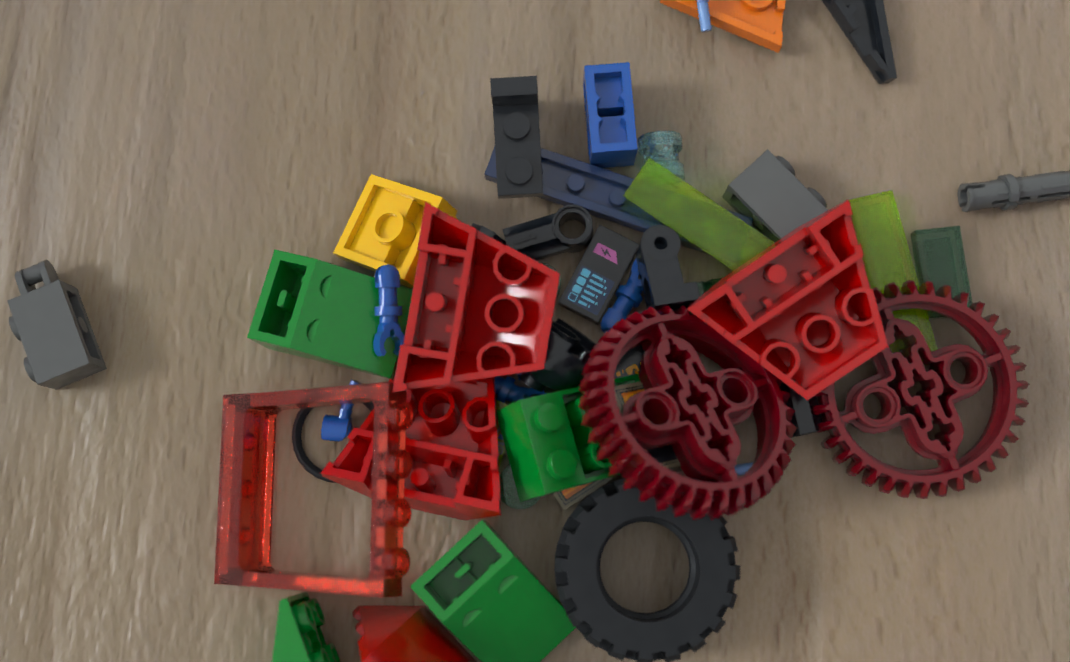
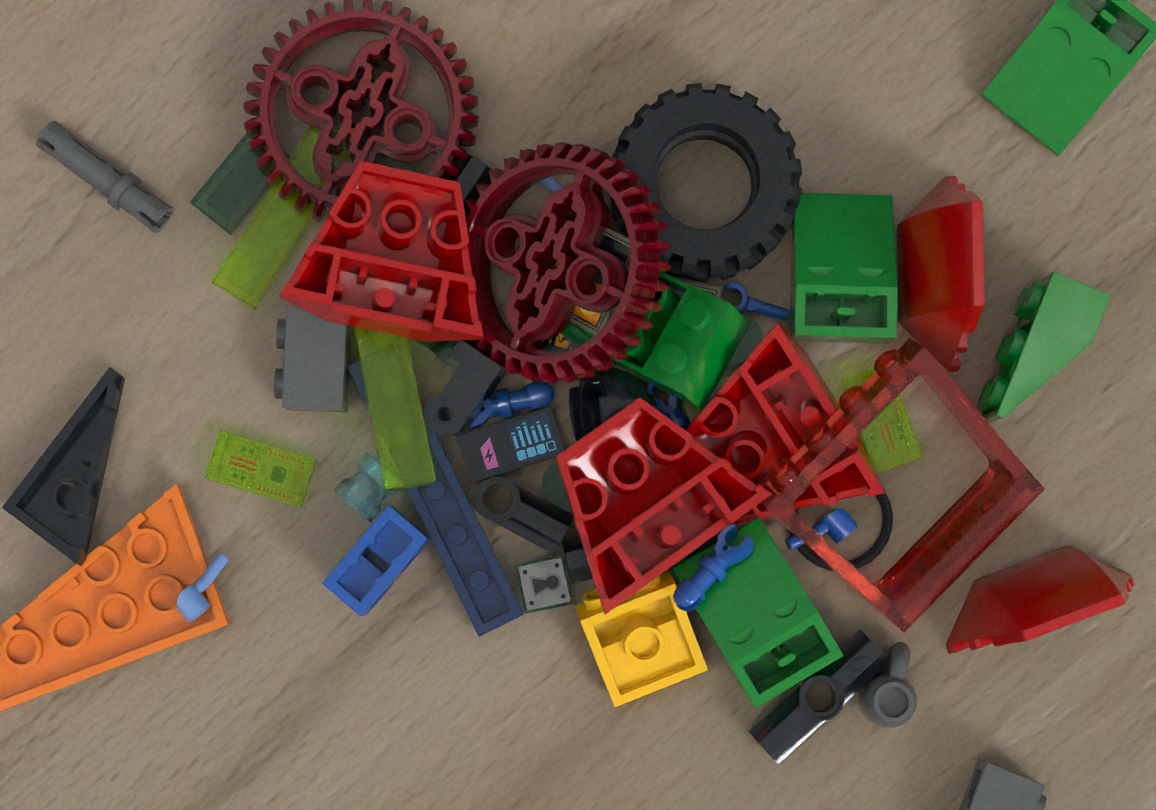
camera: 140 degrees left, 5 degrees up
black bracket [490,76,543,199] -> none
none -> clear neon green tile [205,430,317,508]
none -> tile [515,554,574,614]
none -> blue hand [724,283,789,321]
none -> black piece [748,629,890,764]
none -> clear neon green tile [841,363,923,473]
none -> dark grey piece [858,642,917,728]
none -> red wedge [946,546,1135,654]

